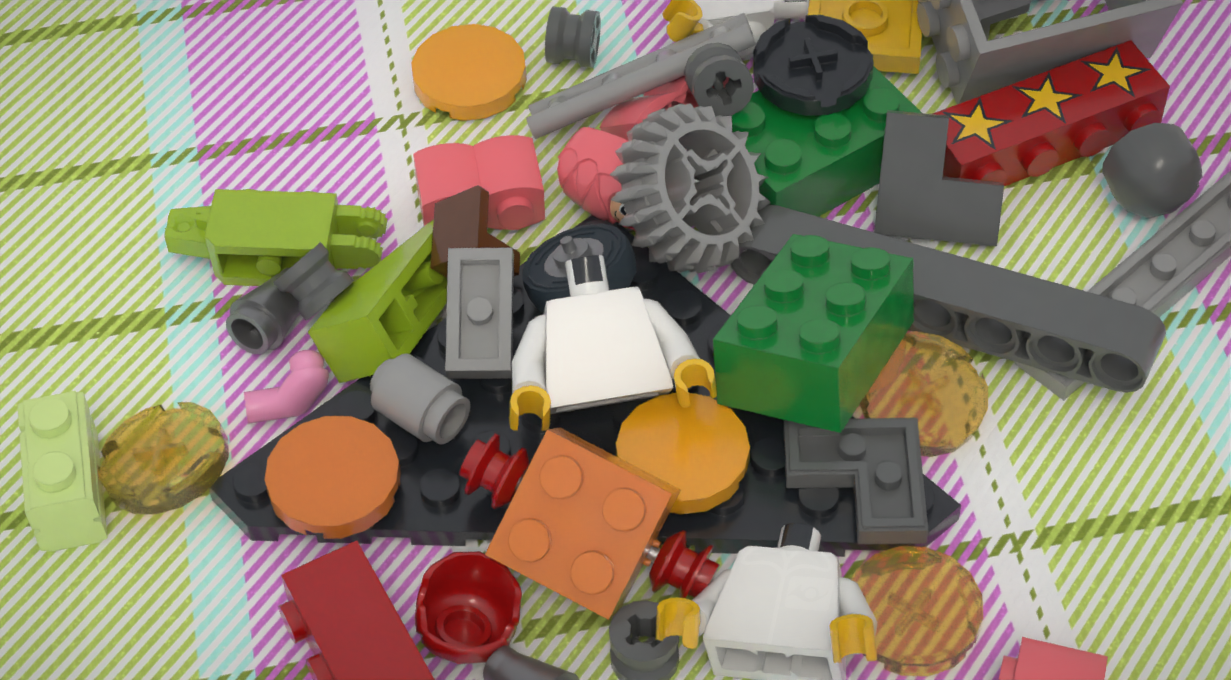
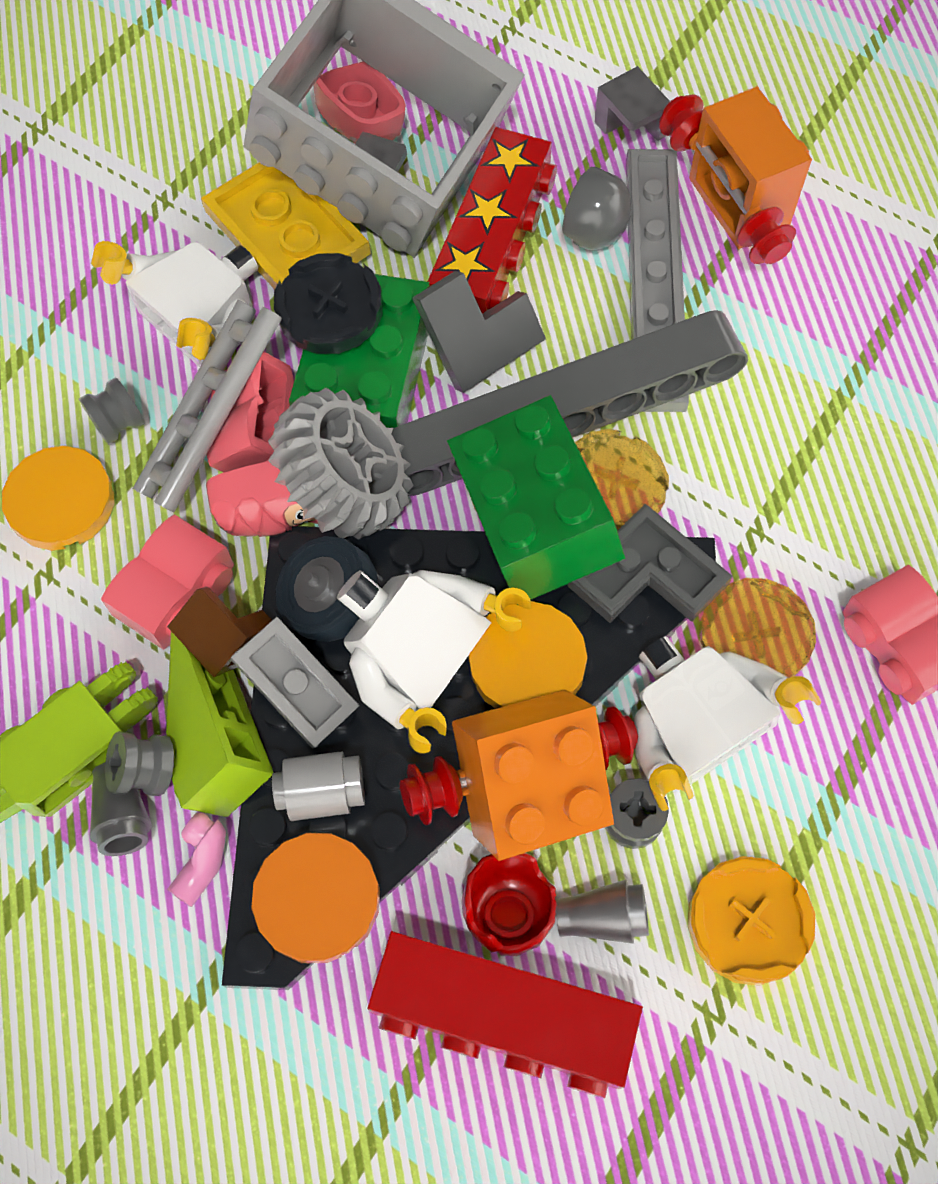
camera: 45 degrees left, 15 degrees up
yellowish green brick [17,391,108,552] -> none
clear yellow tile [97,402,229,514] -> none
dark grey wheel [684,42,754,116] -> none

